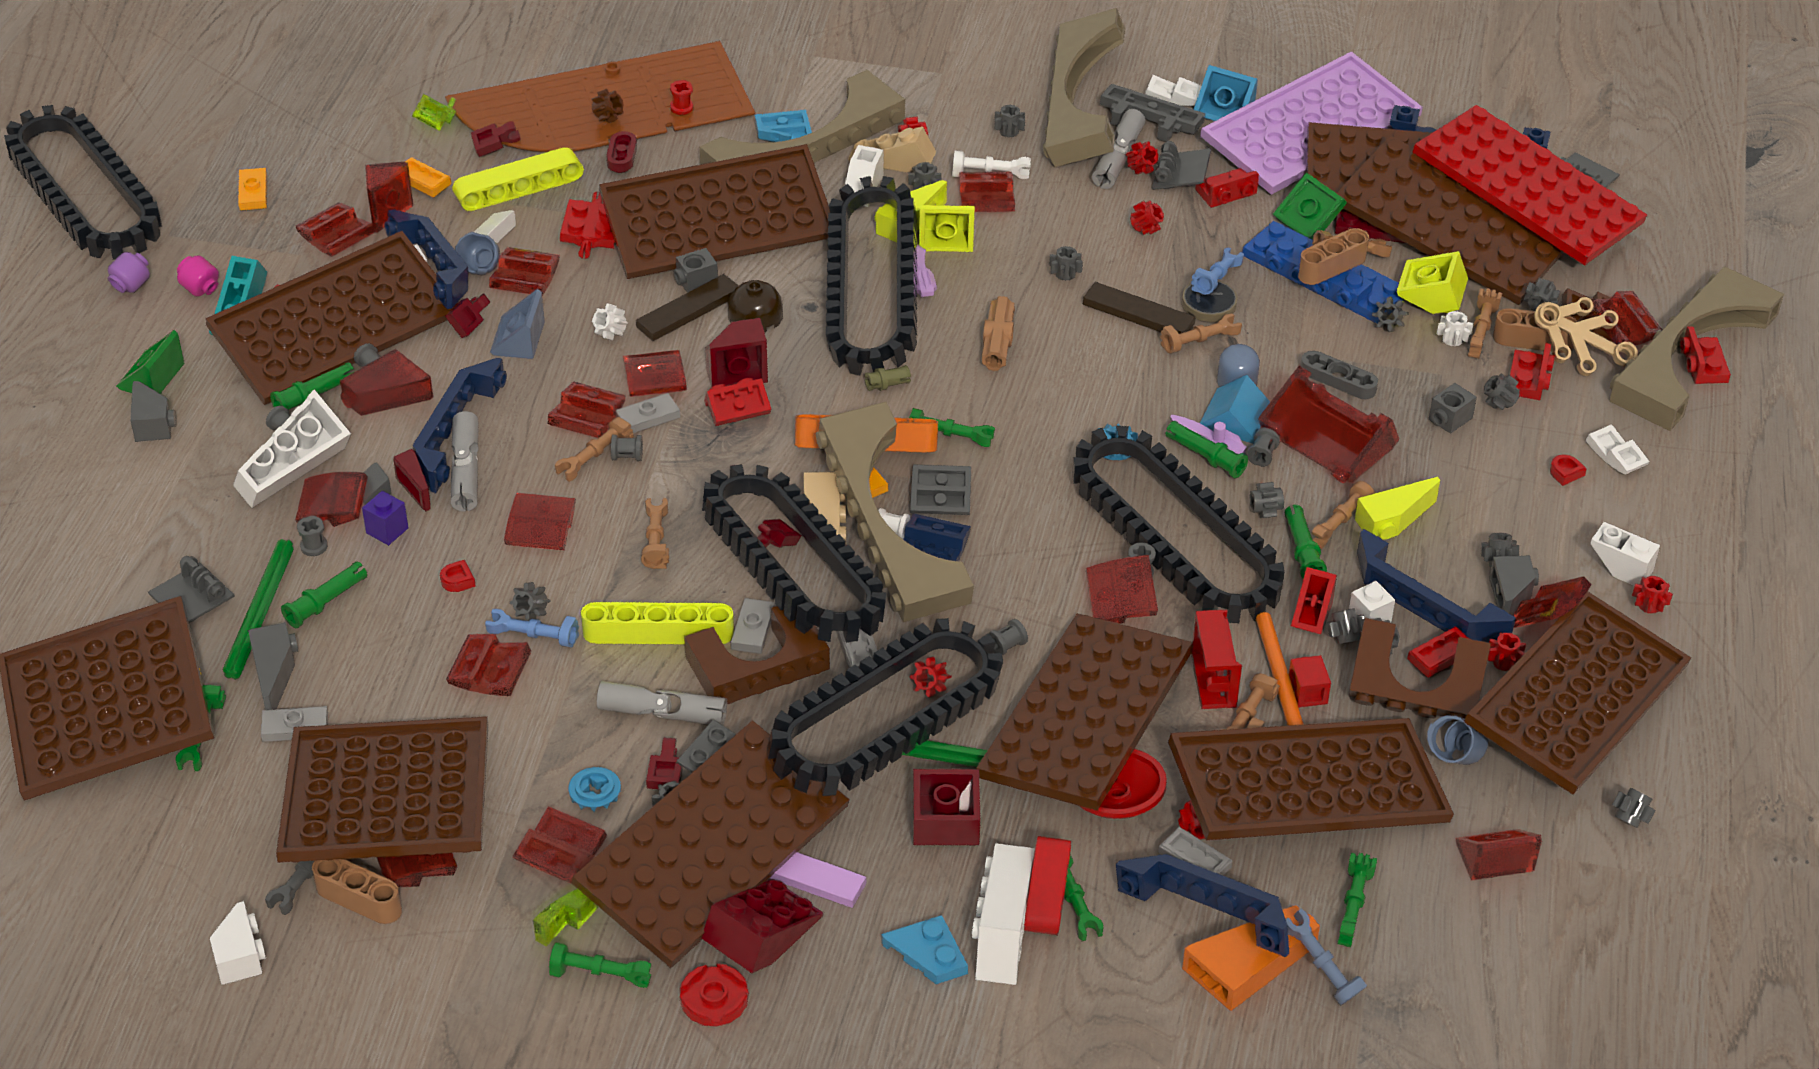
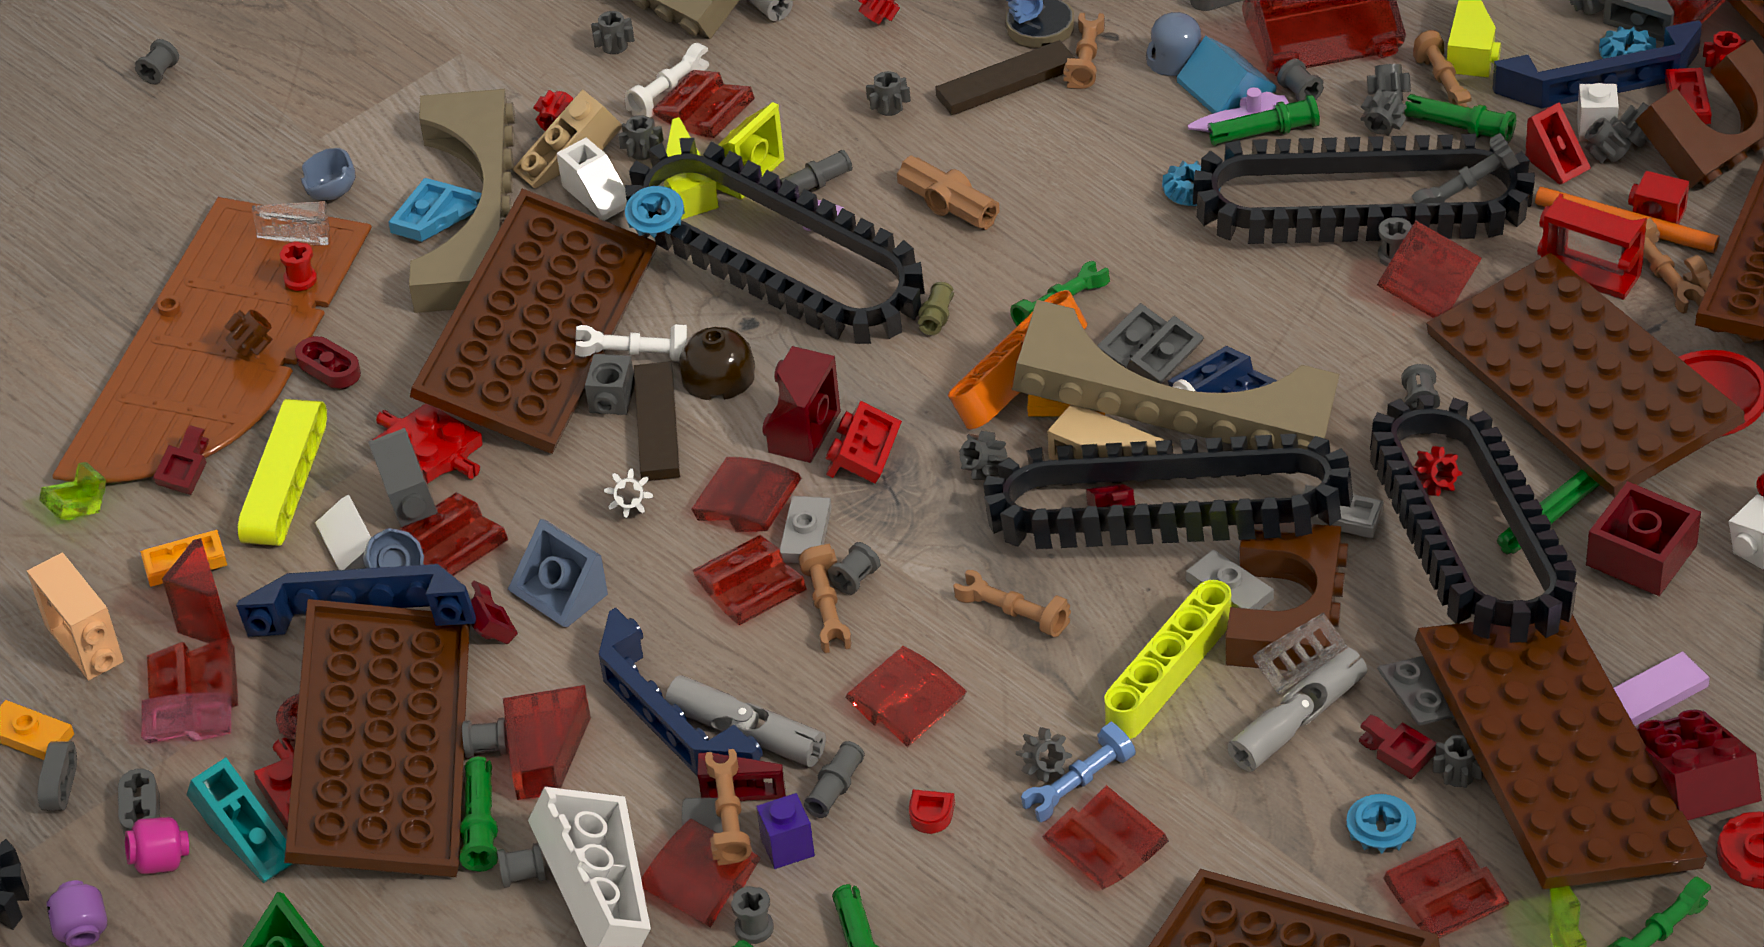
camera: 50 degrees left, 0 degrees up
none -> light nougat window [27,552,124,681]
none -> dark grey beam [37,741,77,811]
none -> dark grey beam [118,769,160,836]
none -> clear pink slope [141,693,231,744]
none -> clear slope [252,201,330,245]
none -> sand blue hair [301,148,356,201]
none -> dark grey slope [369,428,438,527]
none -> white piece [575,324,687,362]
none -> dark azure gear [625,186,685,238]
none -> medium nougat piece [705,749,752,866]
none -> dark grey pin [780,150,853,194]
none -> dark grey pin [804,741,865,818]
none -> dark grey gear [959,430,1007,480]
none -> clear slope [1253,612,1348,695]
none -> dark grey gear [1367,64,1411,101]
none -> dark grey piece [1411,133,1519,203]
none -> dark azure gear [1599,26,1656,59]

